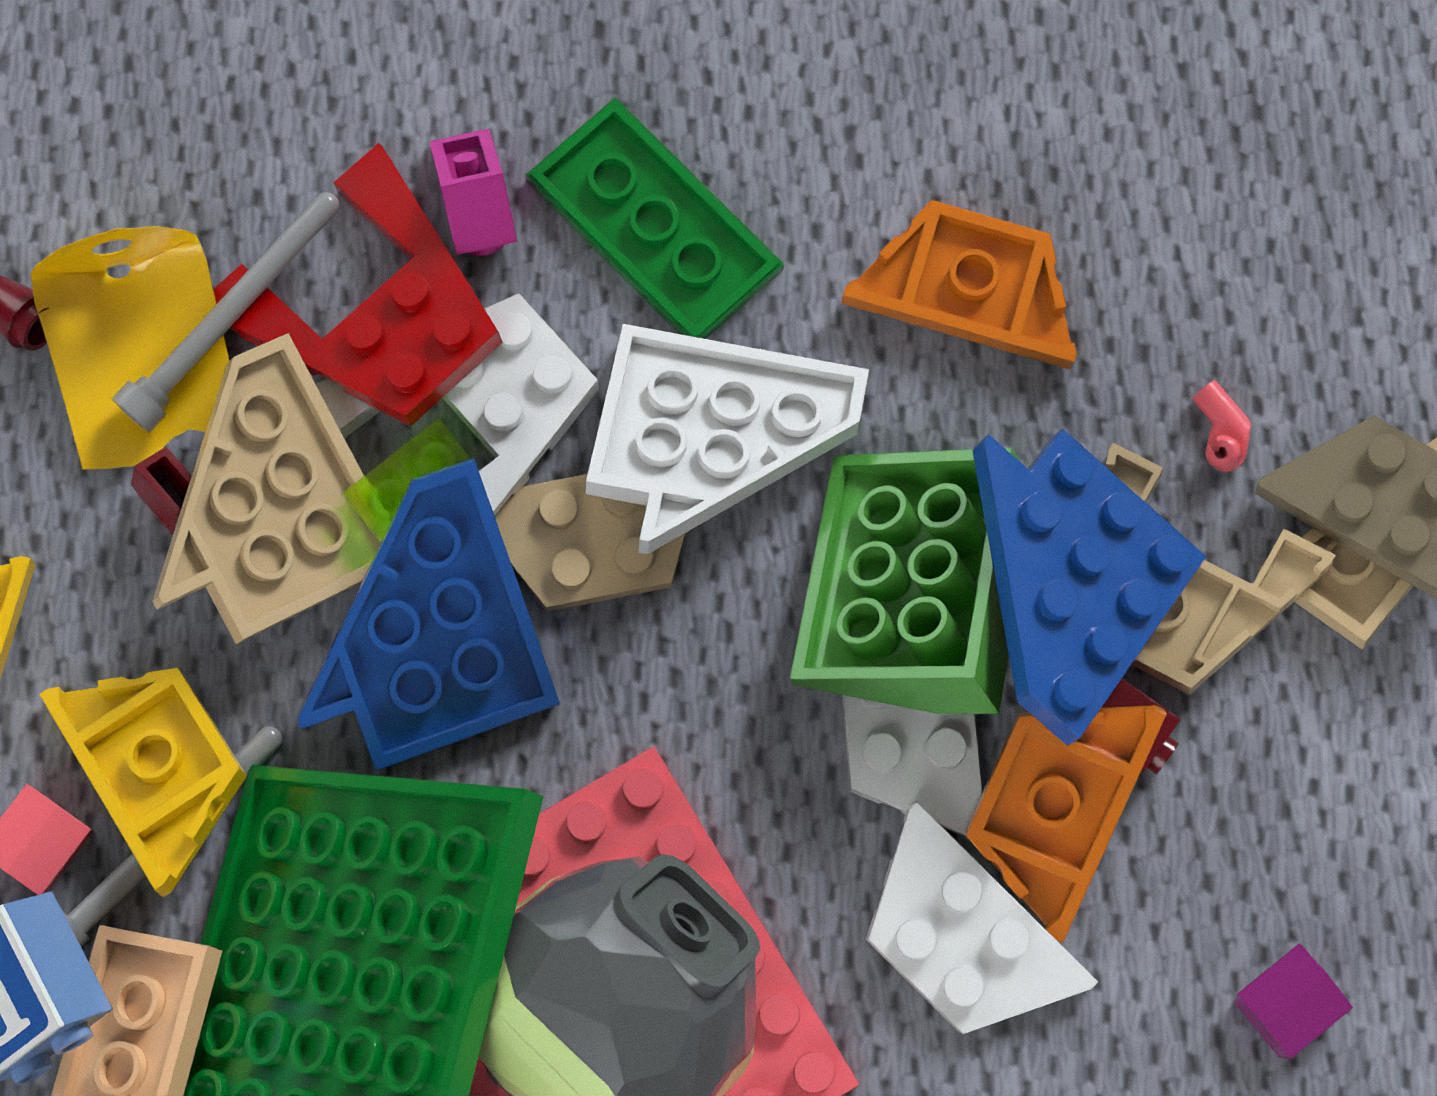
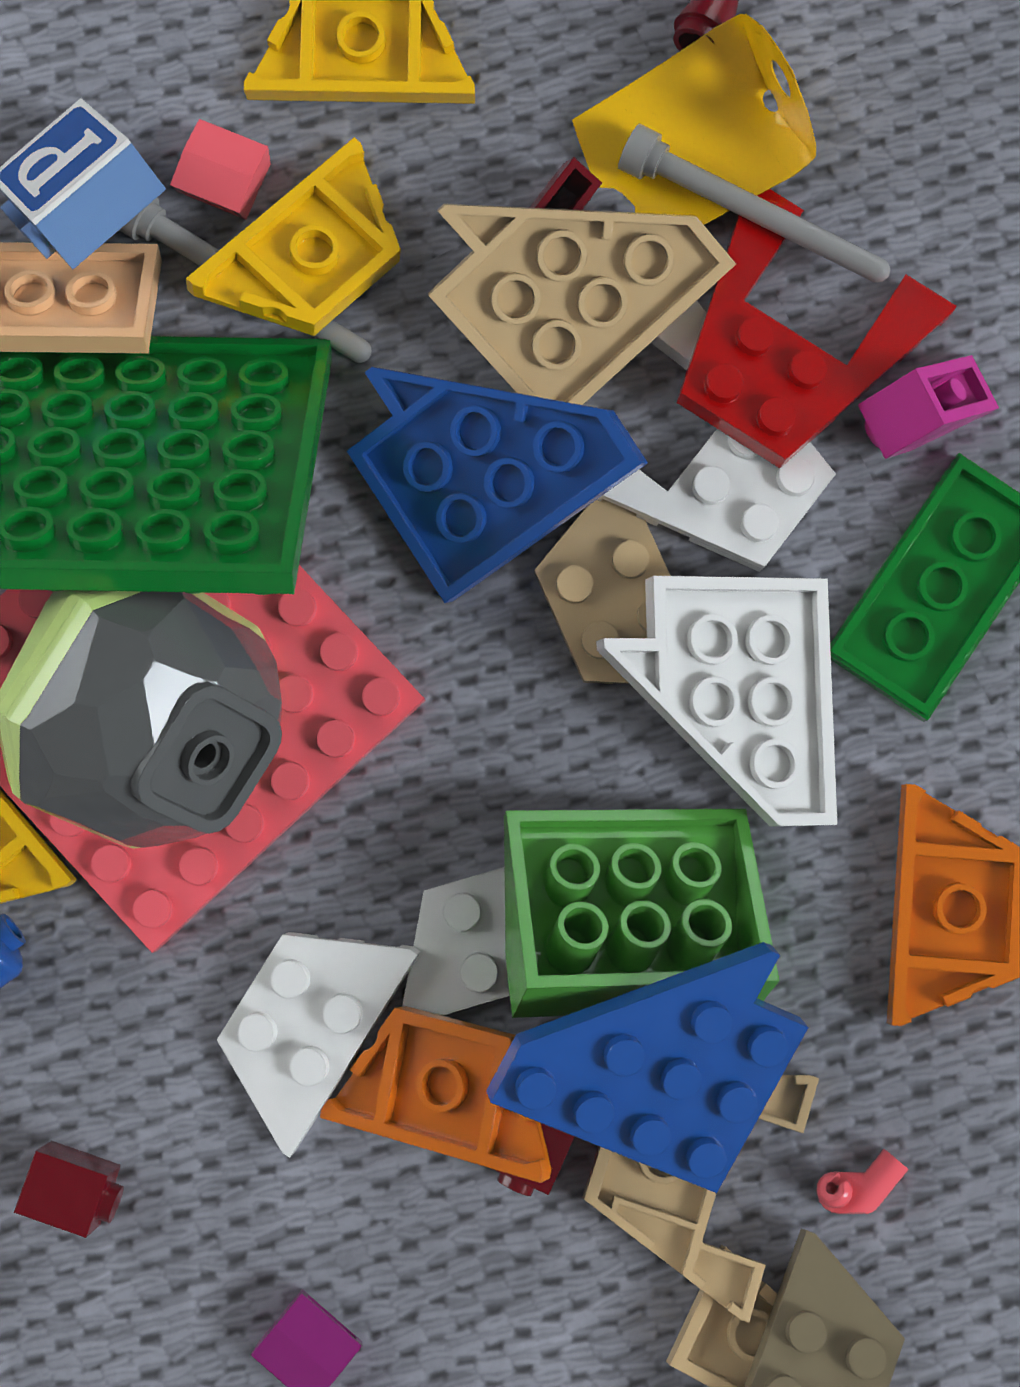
camera: 85 degrees right, 10 degrees up
clear neon green slope [341,418,470,543] -> none

